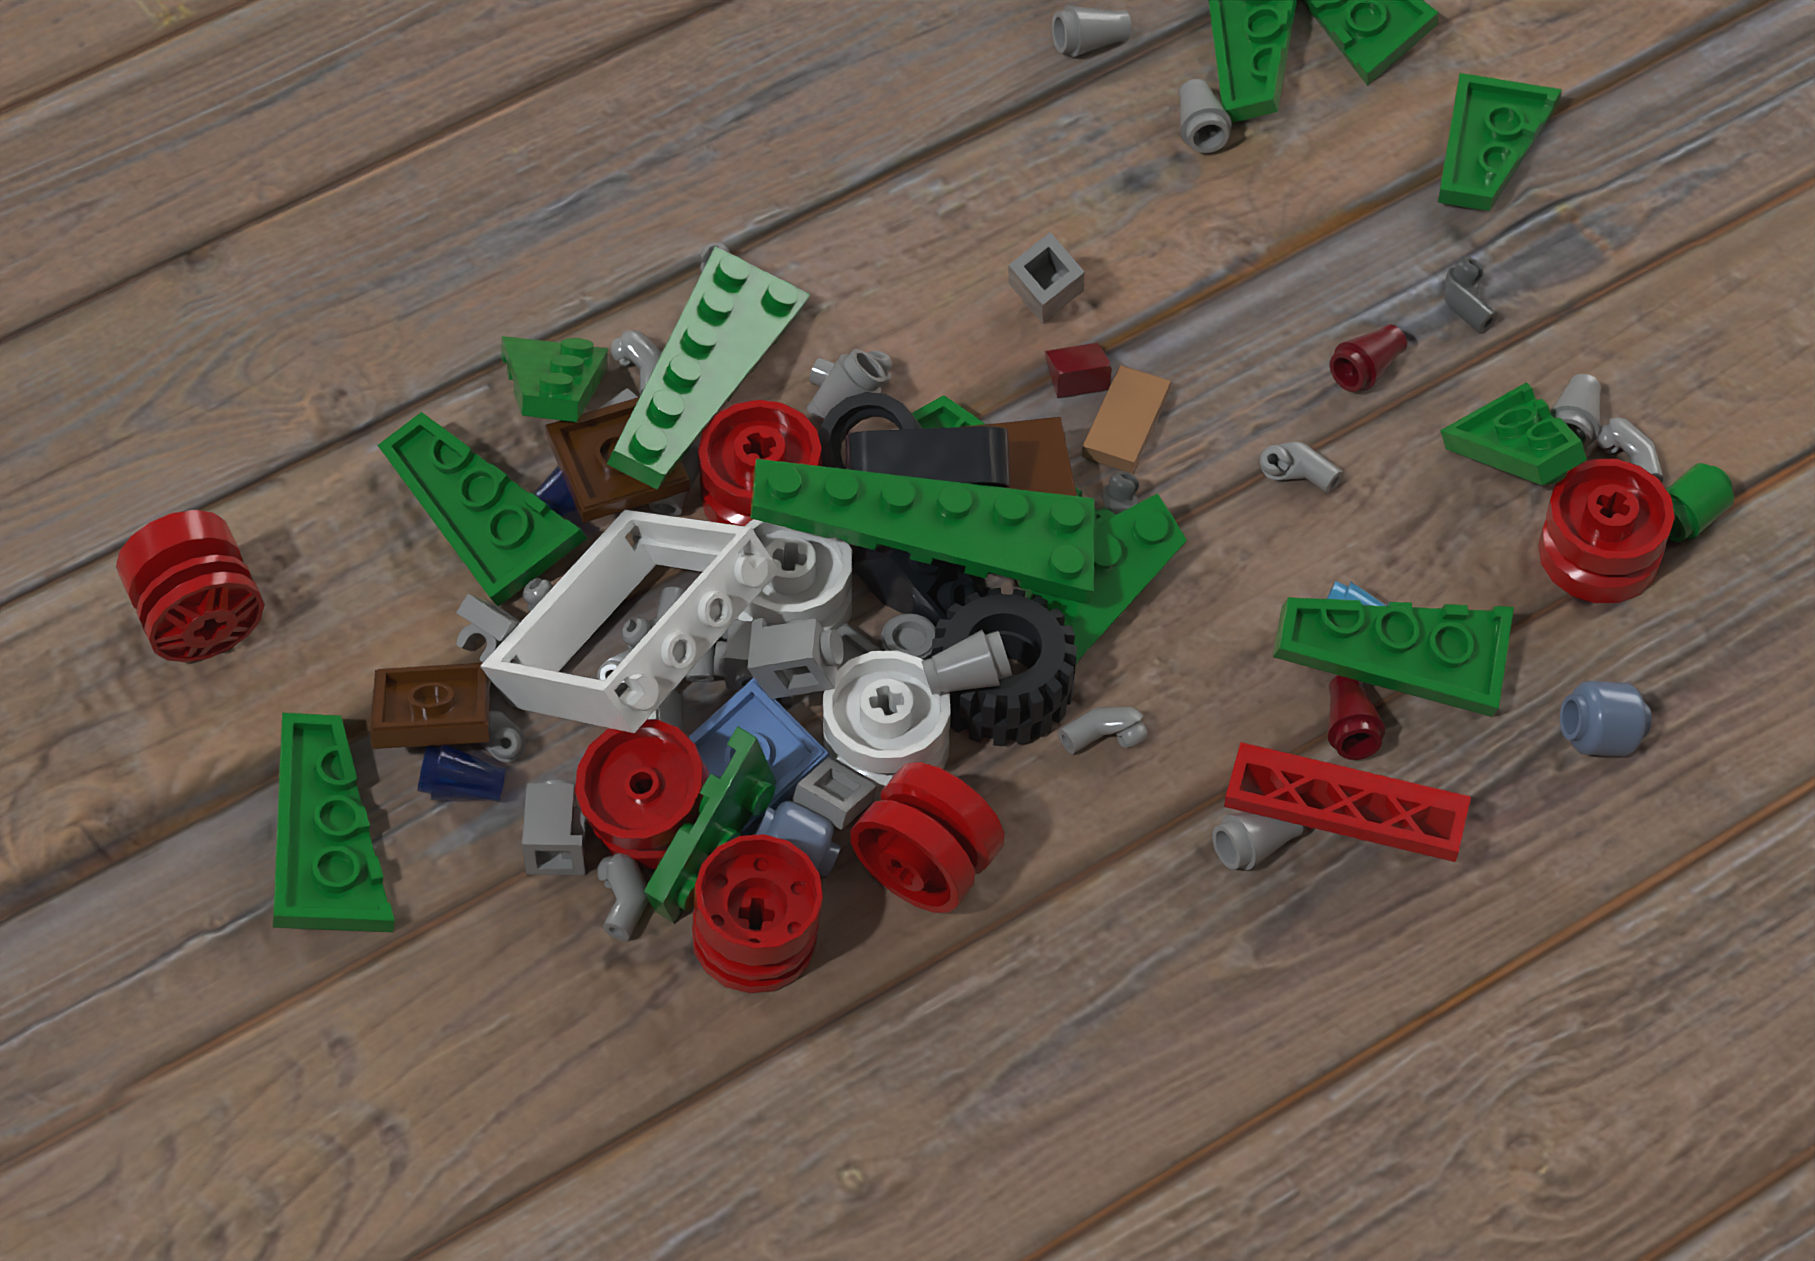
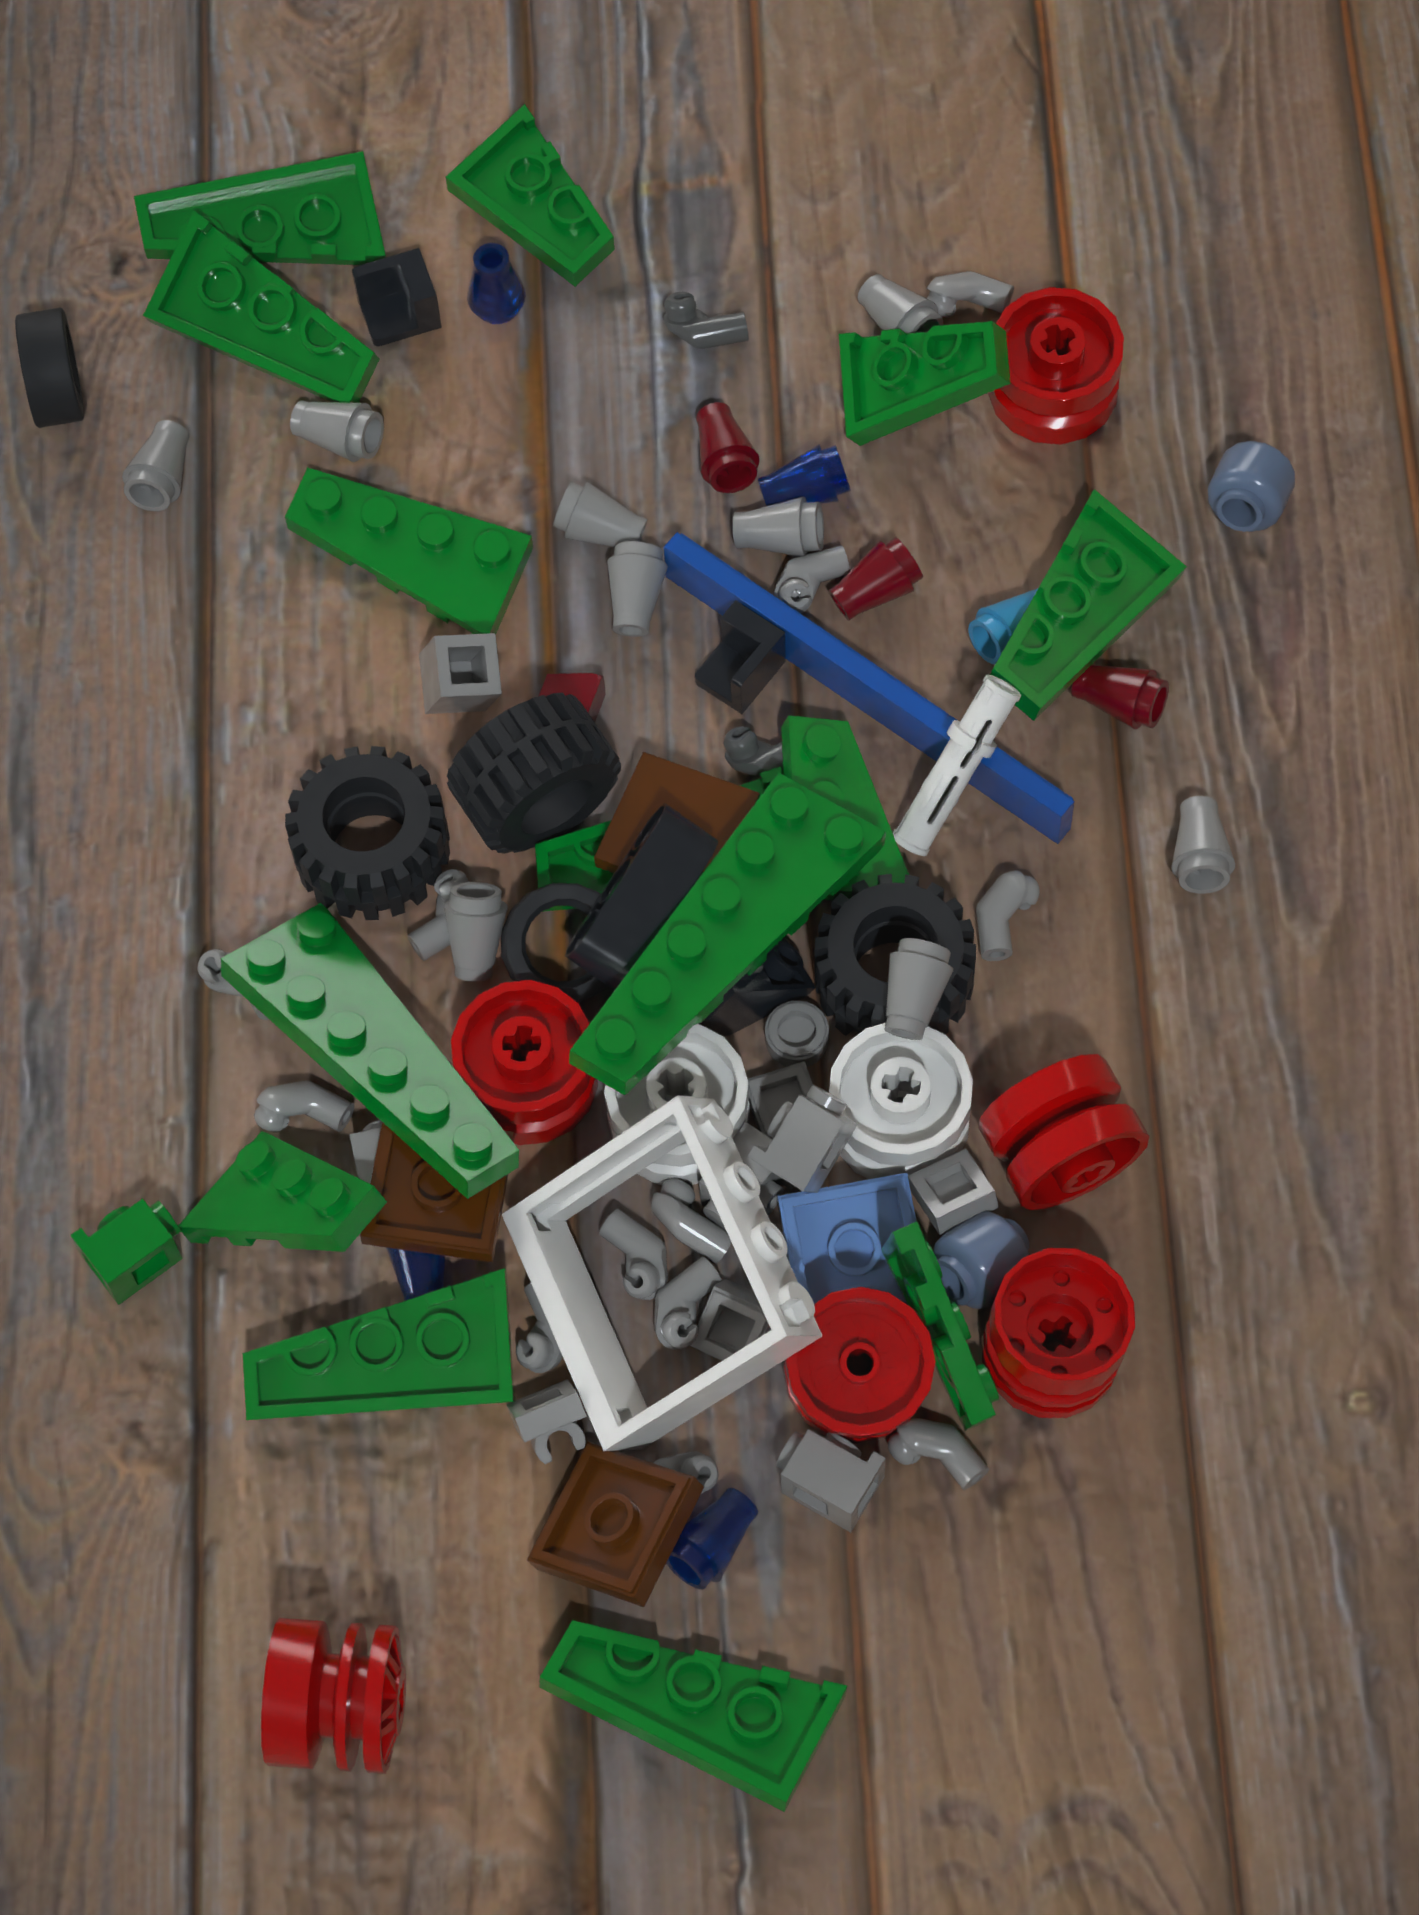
camera: 55 degrees left, 10 degrees up
medium nougat tile [1082,365,1171,474] -> none
red fence [1224,742,1471,862] -> none
green brick [1666,463,1734,542] -> none
none -> green brick [70,1198,183,1305]
none -> green wing [285,467,533,635]
none -> black tyre [285,746,450,920]
none -> black panel [352,248,442,347]
none -> black tyre [447,693,621,854]
none -> clear blue cone [467,243,526,324]
none -> light grey cone [553,482,648,547]
none -> light grey cone [607,541,668,637]
none -> blue tile [664,532,1075,844]
none -> black panel [695,600,786,714]
none -> light grey cone [733,496,824,556]
none -> clear blue cone [758,444,851,506]
none -> dark red cone [828,537,923,621]
none -> white pin [893,674,1021,856]

